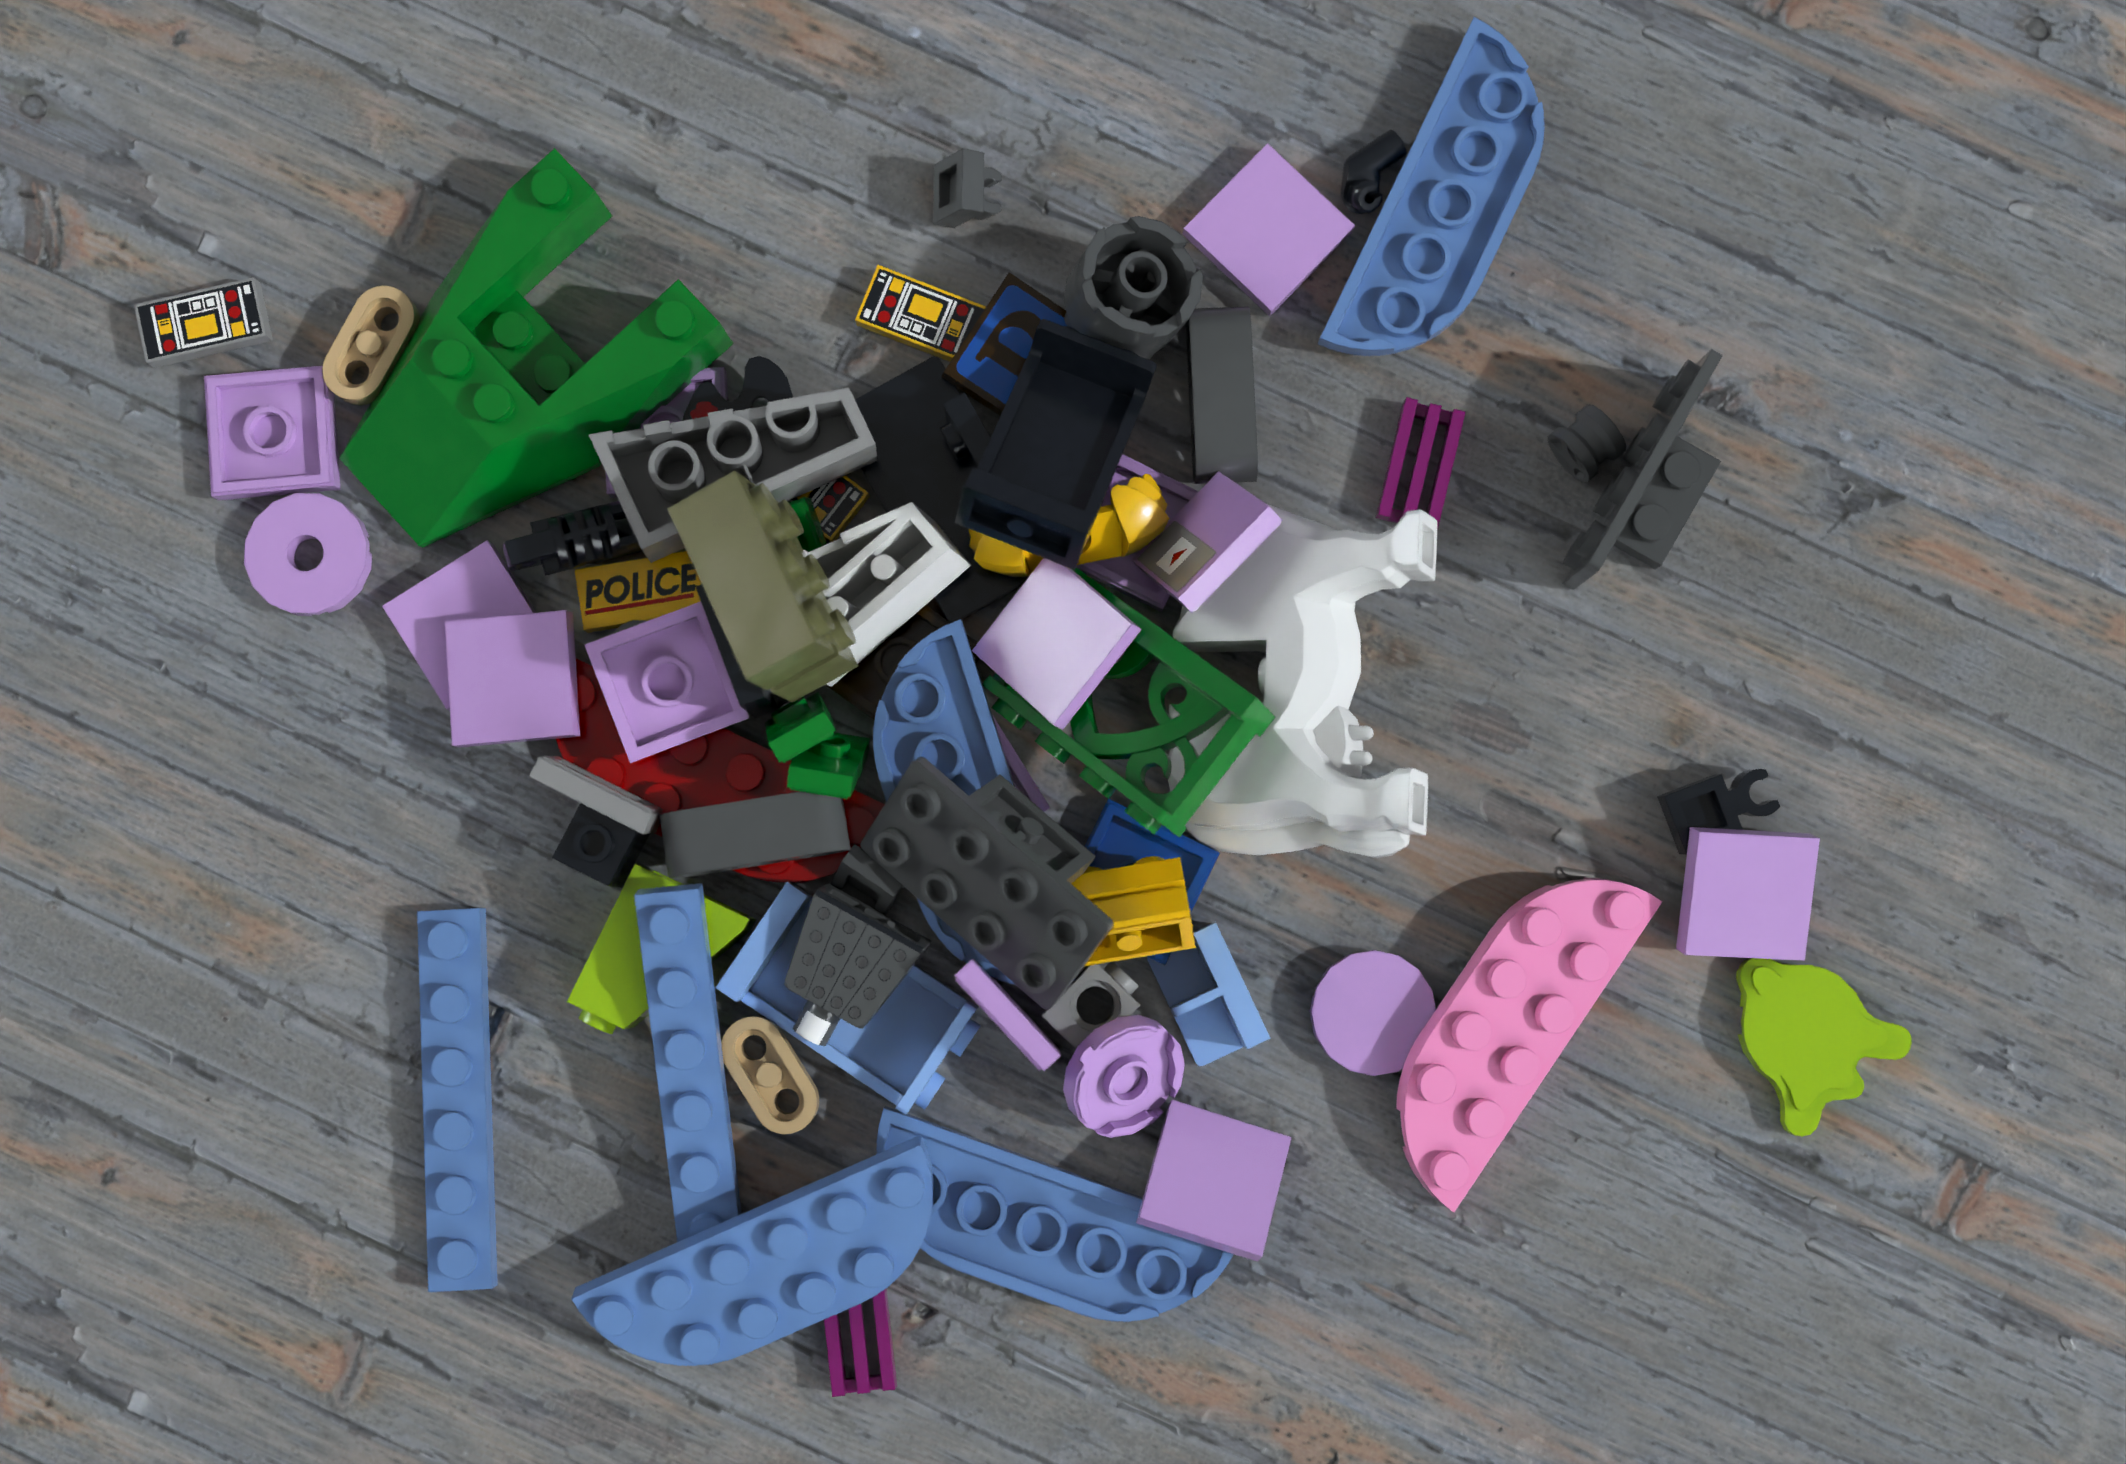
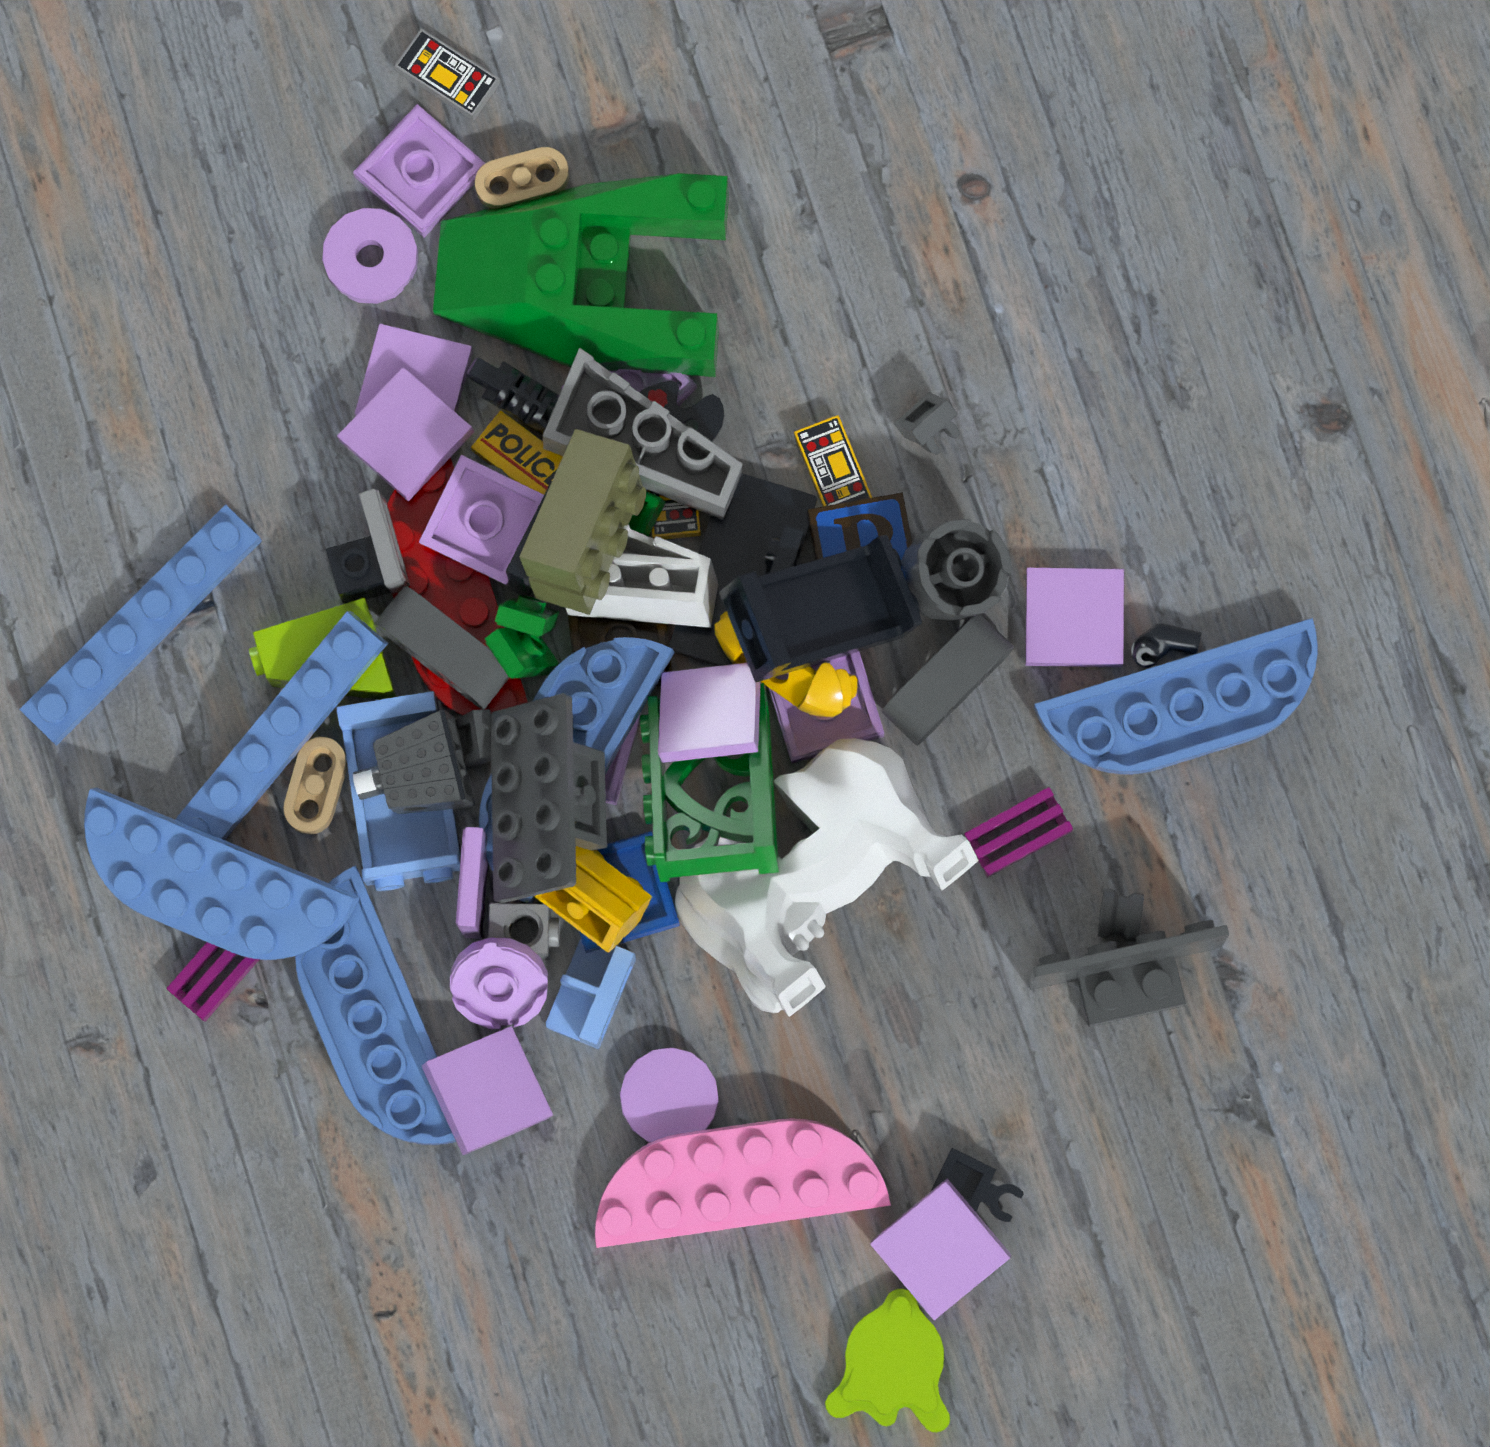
camera: 55 degrees right, 5 degrees down
lavender tile [1132,471,1282,613] -> none

